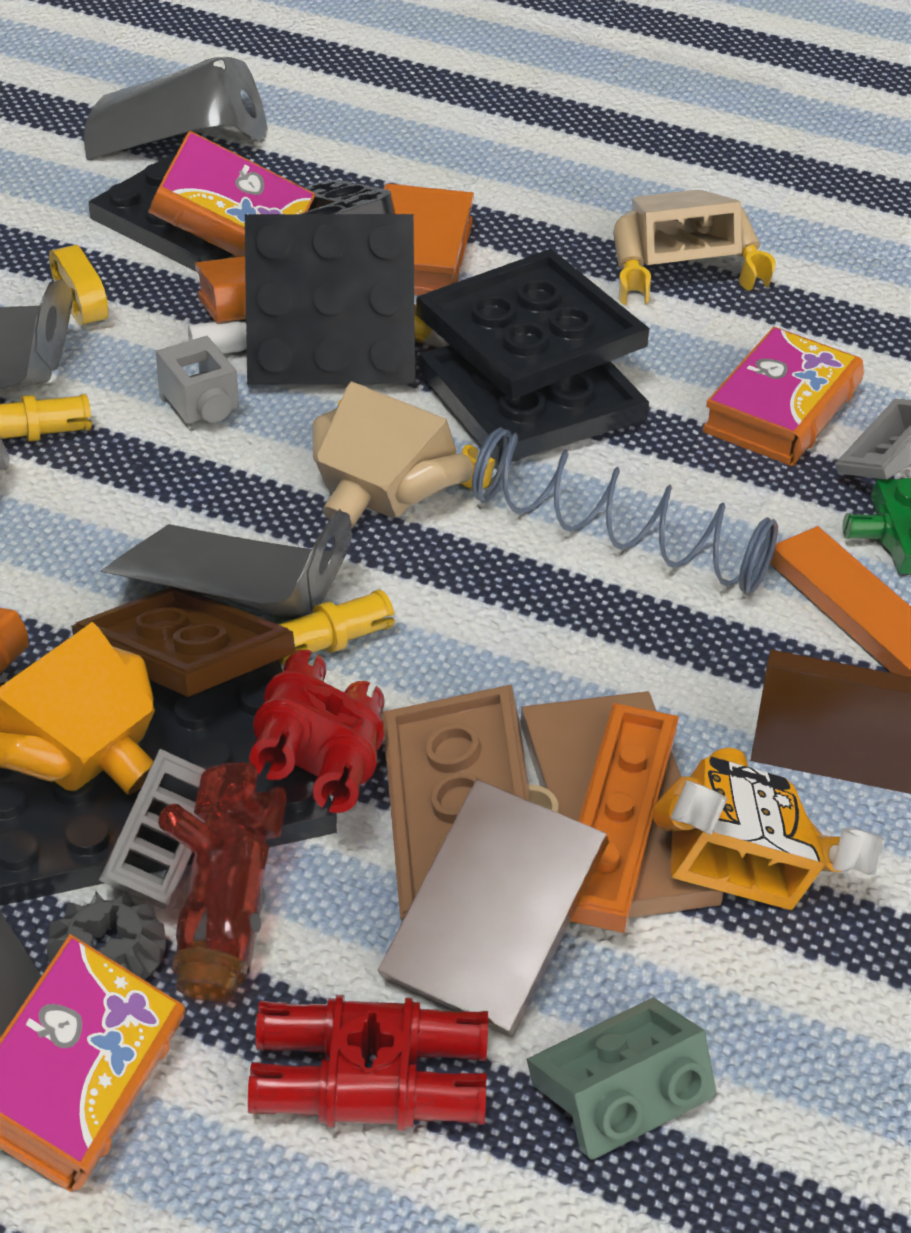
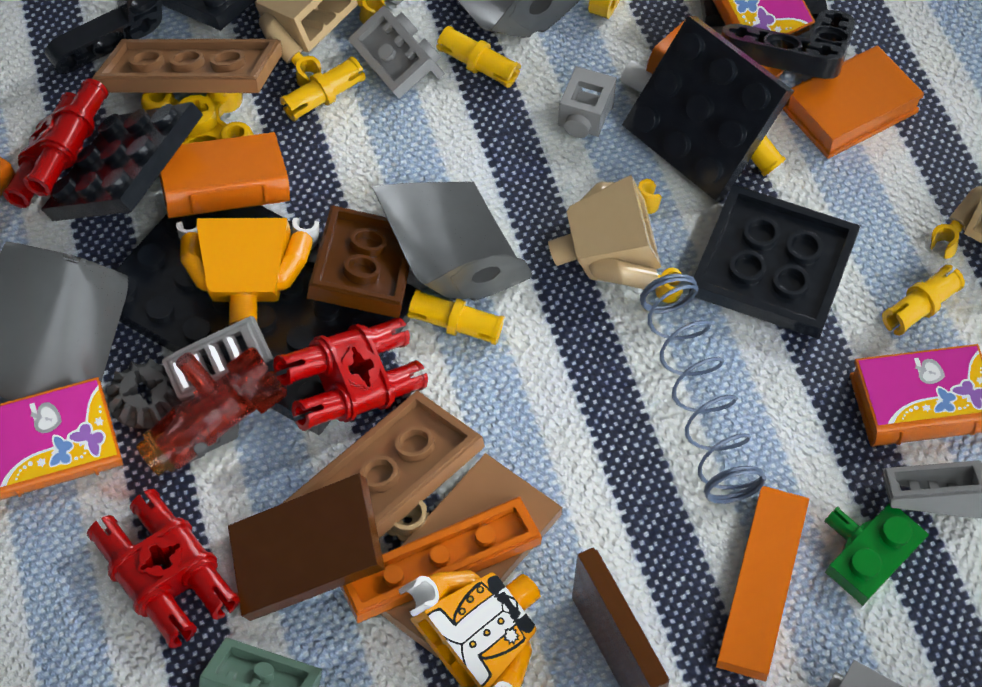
camera: 50 degrees right, 15 degrees up
black plate [416,249,650,400] -> none
none -> yellow pin [882,265,965,336]

